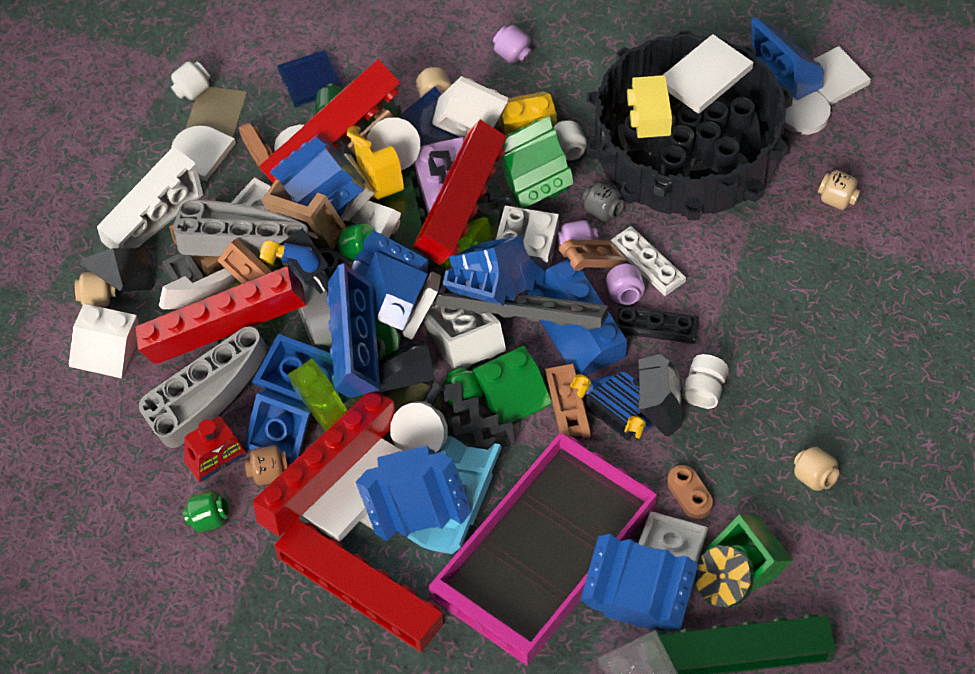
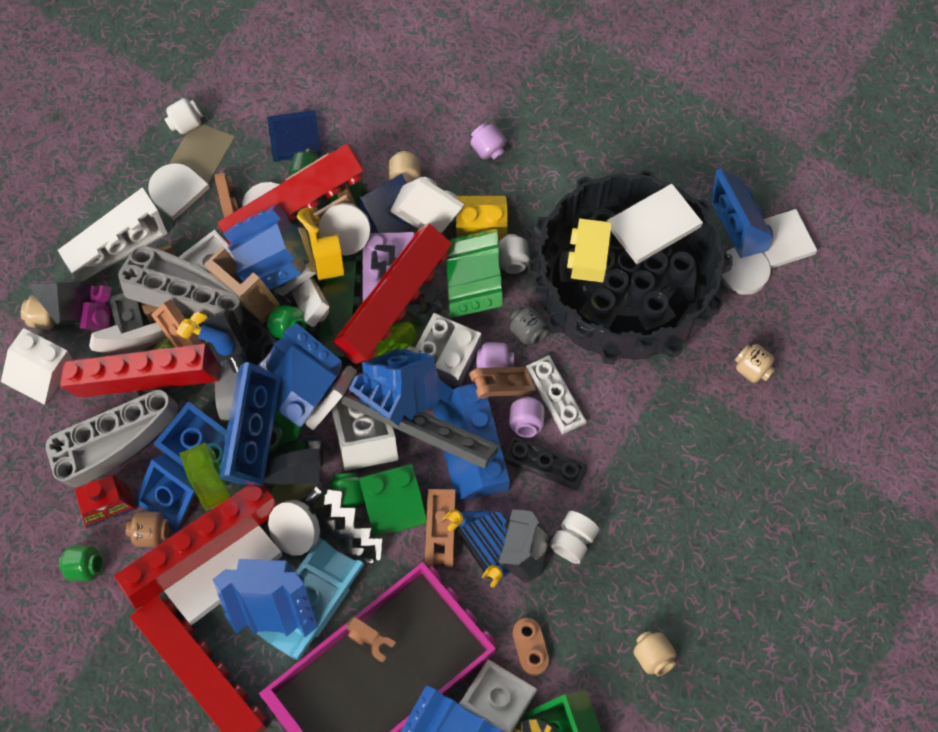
camera: 10 degrees right, 10 degrees up
none -> magenta plate [80,285,112,331]
none -> nougat plate [344,617,396,662]

